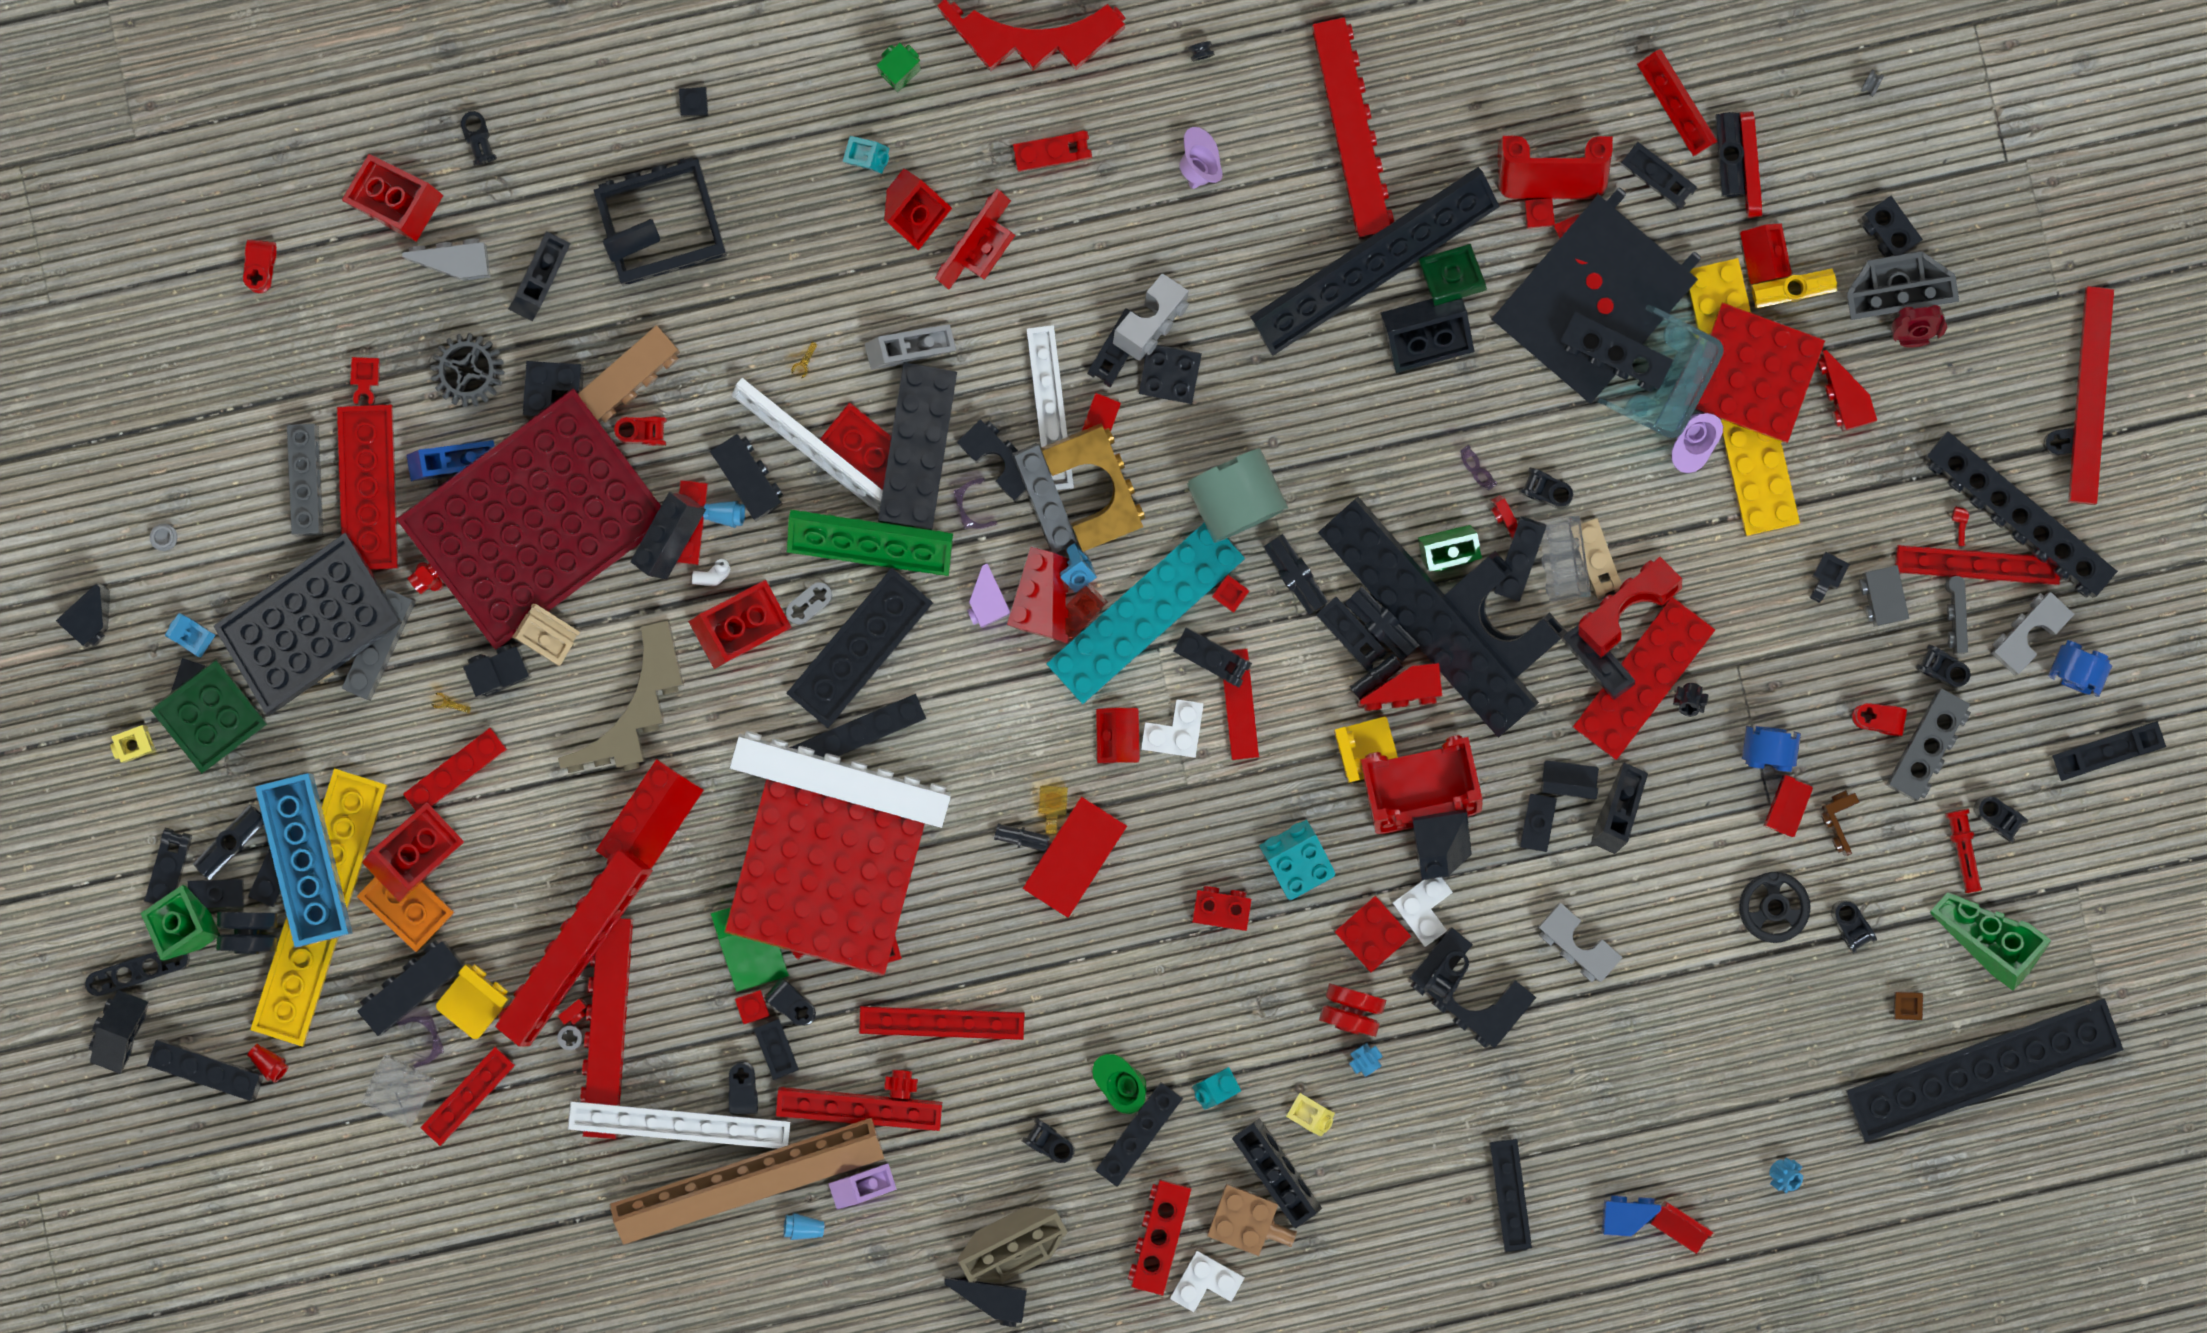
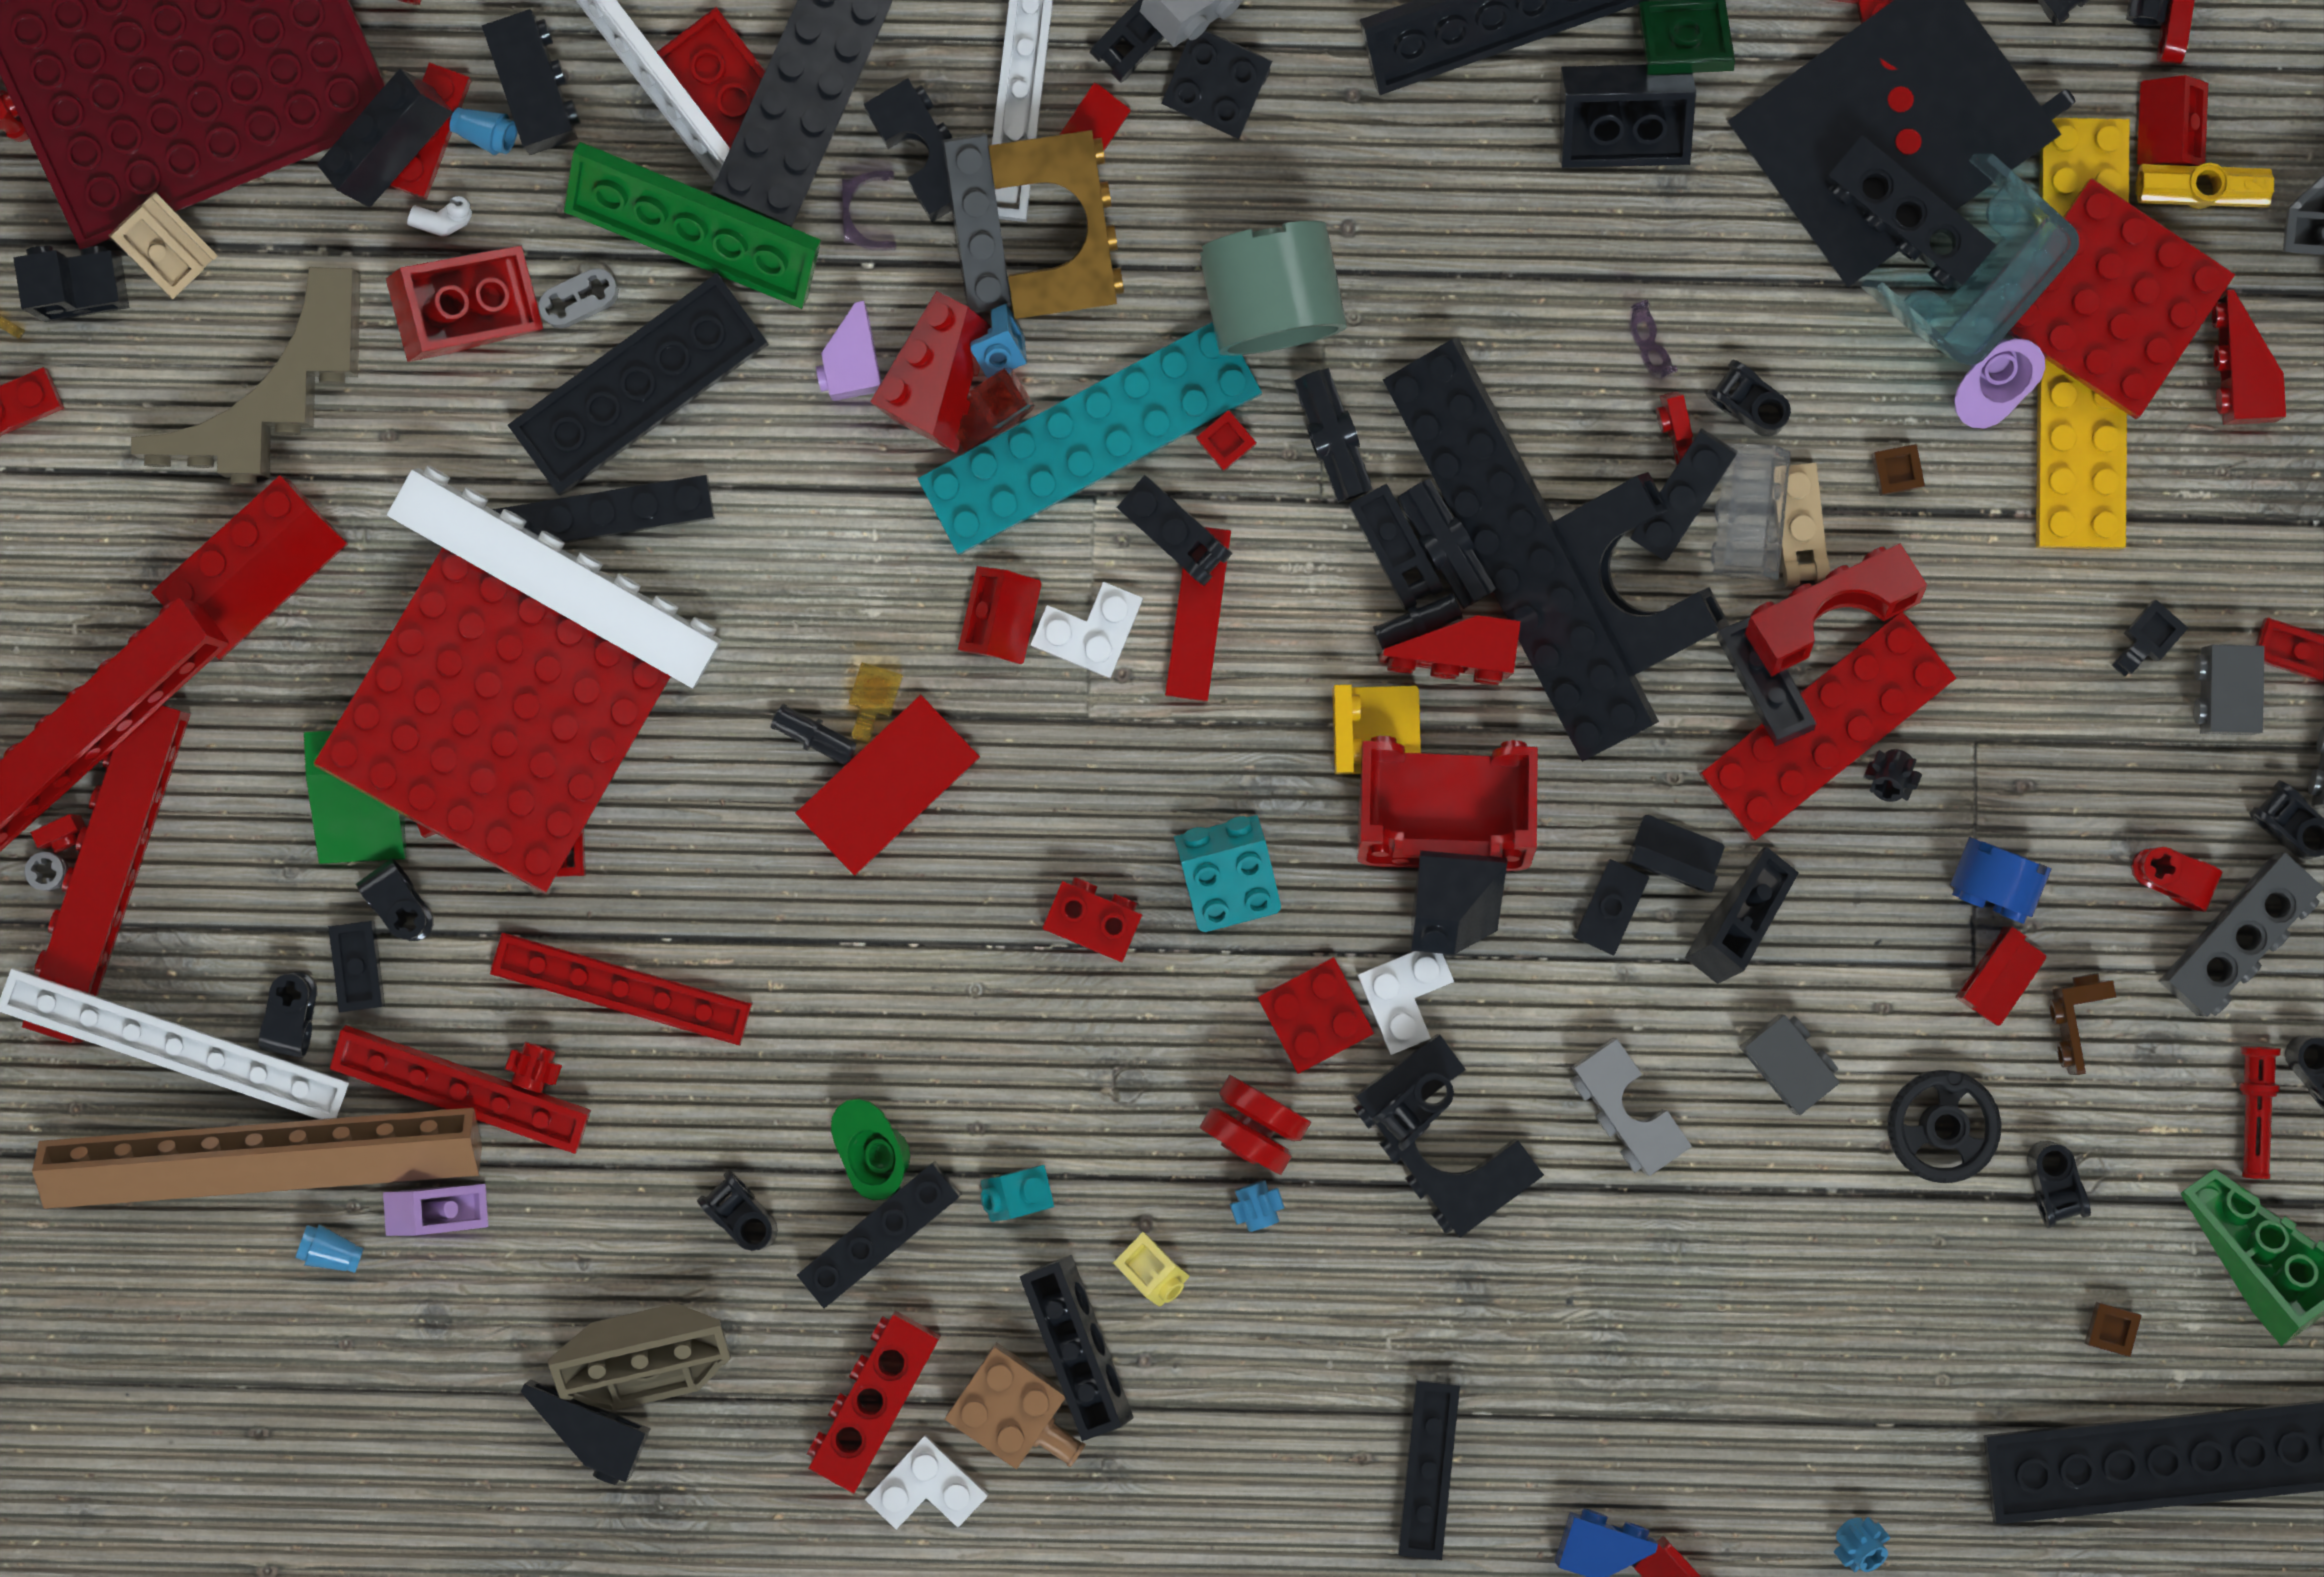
camera: 10 degrees right, 0 degrees up
red plate [735,990,770,1024] -> none
green brick [1418,525,1482,571] -> none
none -> dark grey brick [1739,1014,1840,1116]
none -> reddish brown plate [1871,444,1925,496]

